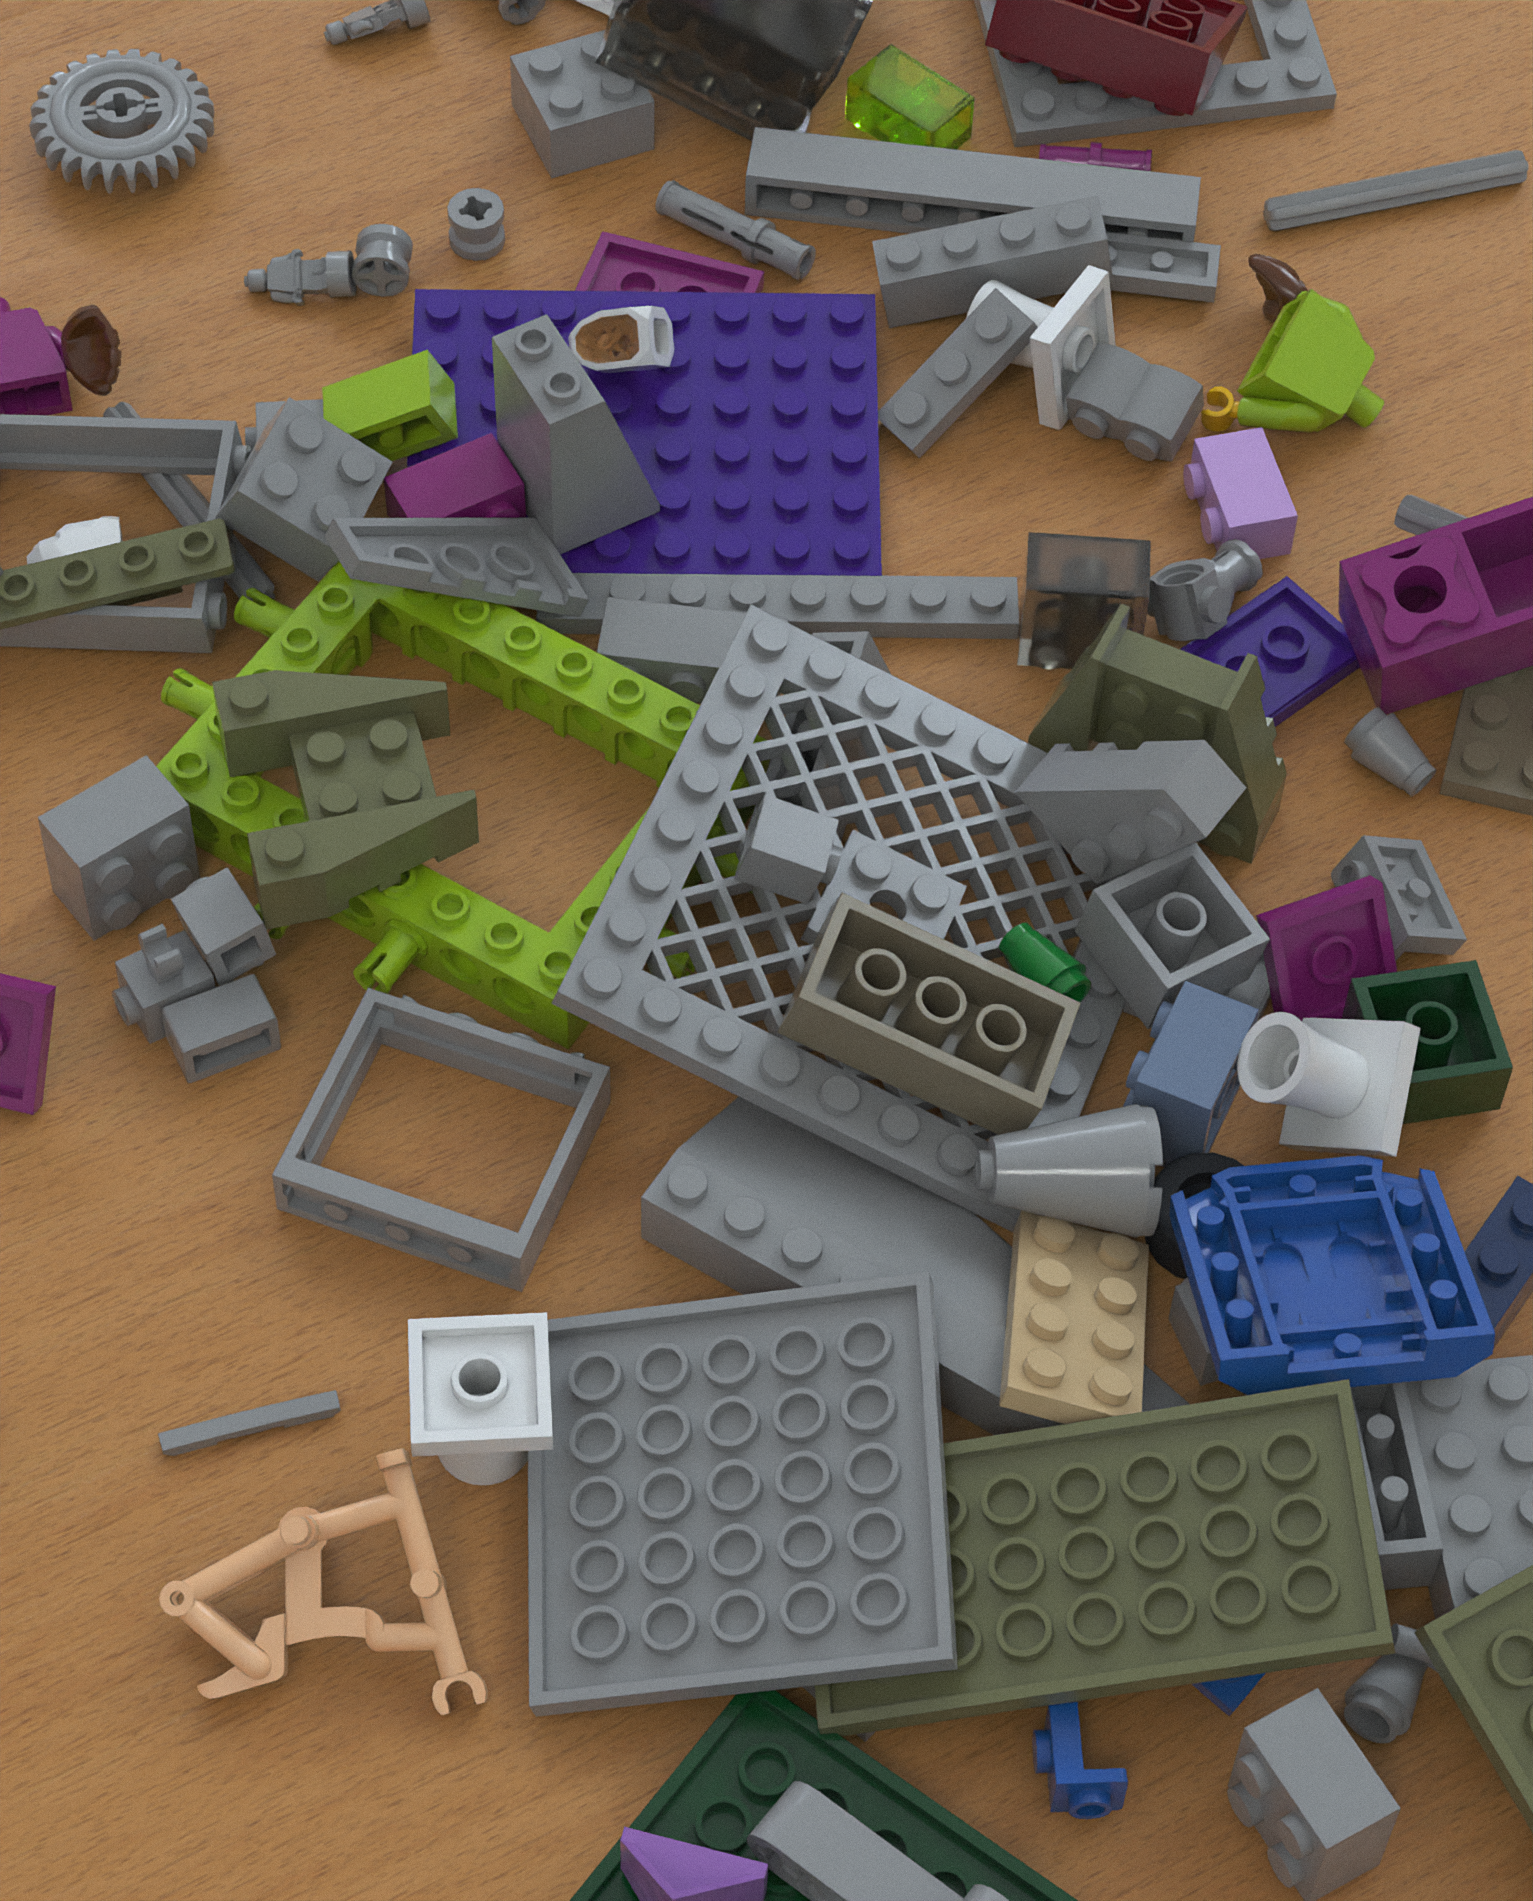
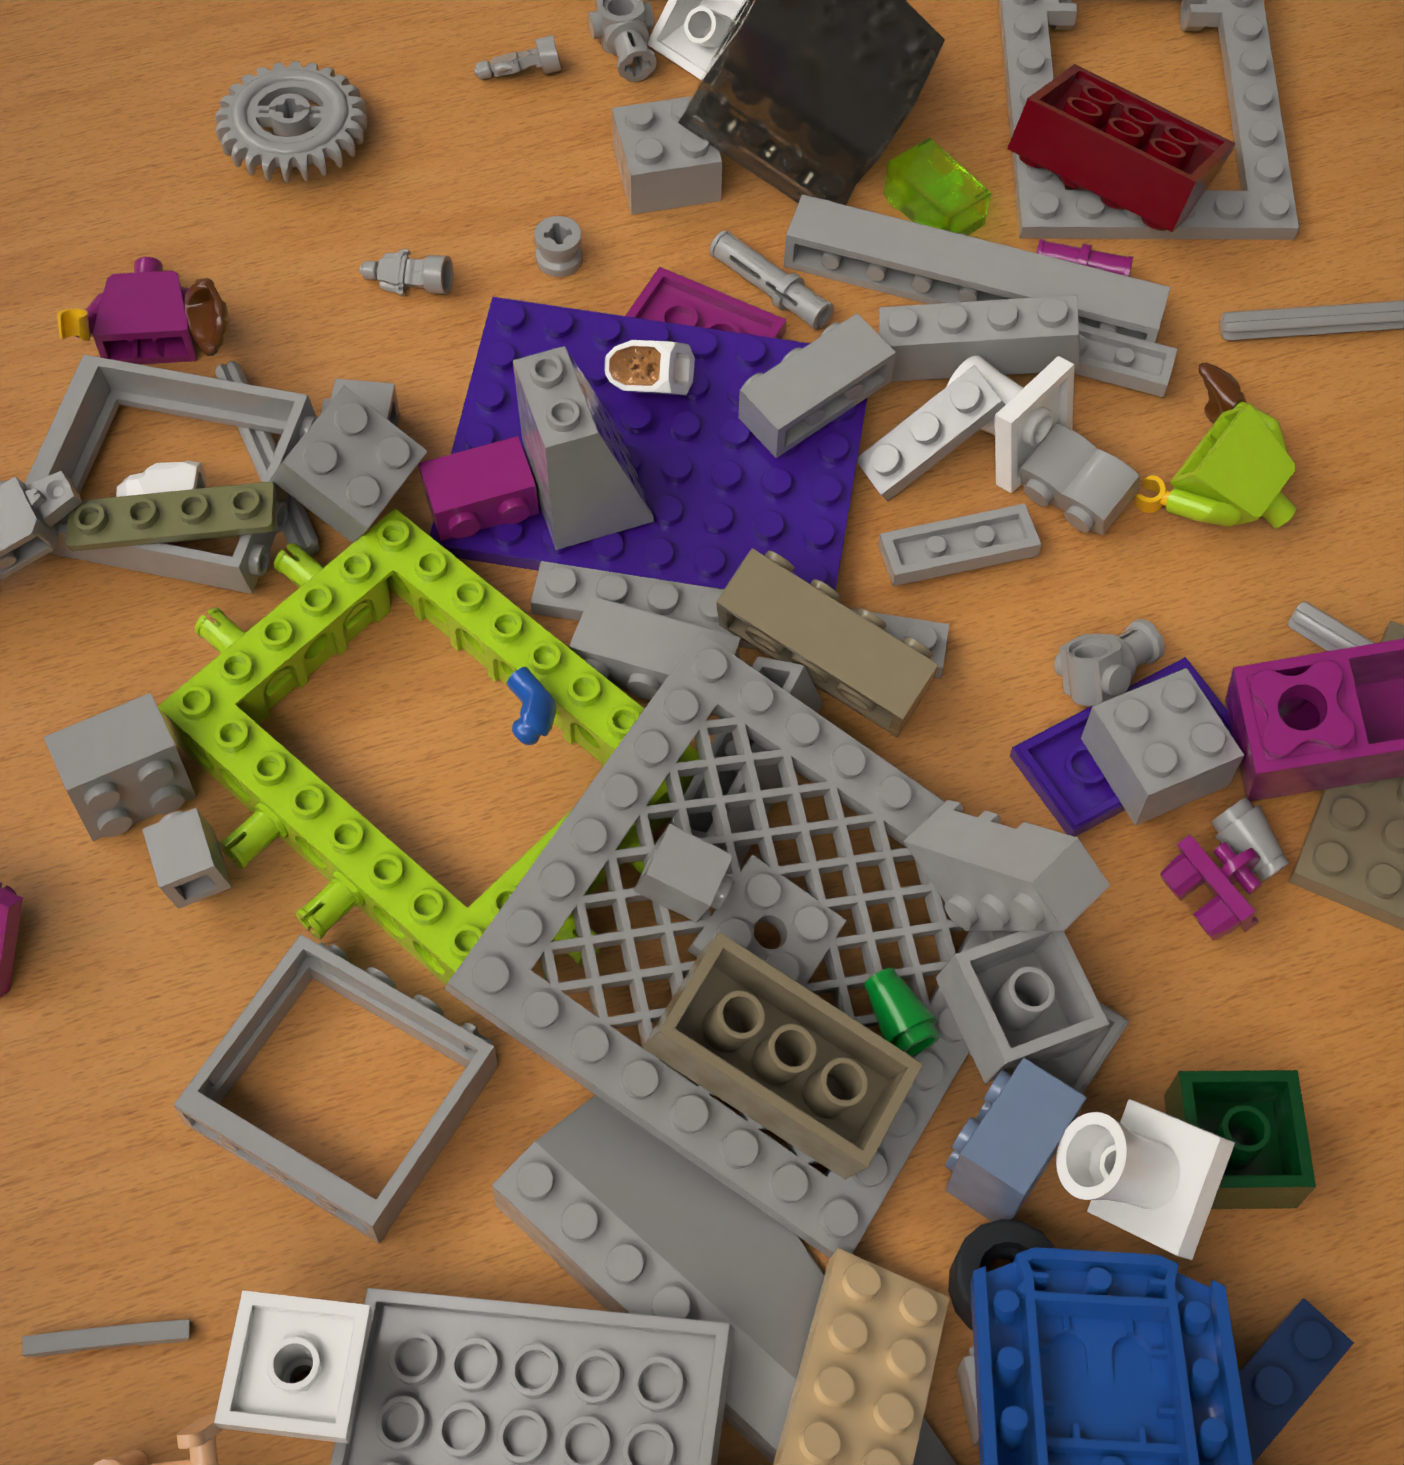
camera: 10 degrees right, 5 degrees up
light grey brick [112,924,216,1044] -> none
light grey piece [161,974,281,1083] -> none
olive wedge [212,670,479,930] -> none
lime brick [322,349,458,461] -> none
light grey wing [324,518,589,617] -> none
light grey wheel [352,224,413,297] -> none
light grey cone [975,1104,1163,1238] -> none
clear smoke brick [1017,532,1151,669] -> none
olive wedge [1028,604,1287,864] -> none
lavender brick [1183,427,1298,559] -> none
magenta tile [1256,875,1397,1021] -> none
light grey bracket [1331,835,1467,960] -> none
none -> blue arm [507,667,557,745]
none -> dark tan brick [716,548,939,737]
none -> light grey brick [738,313,896,458]
none -> light grey plate [878,504,1041,586]
none -> light grey brick [1081,668,1244,826]
none -> magenta hips [1160,834,1262,941]

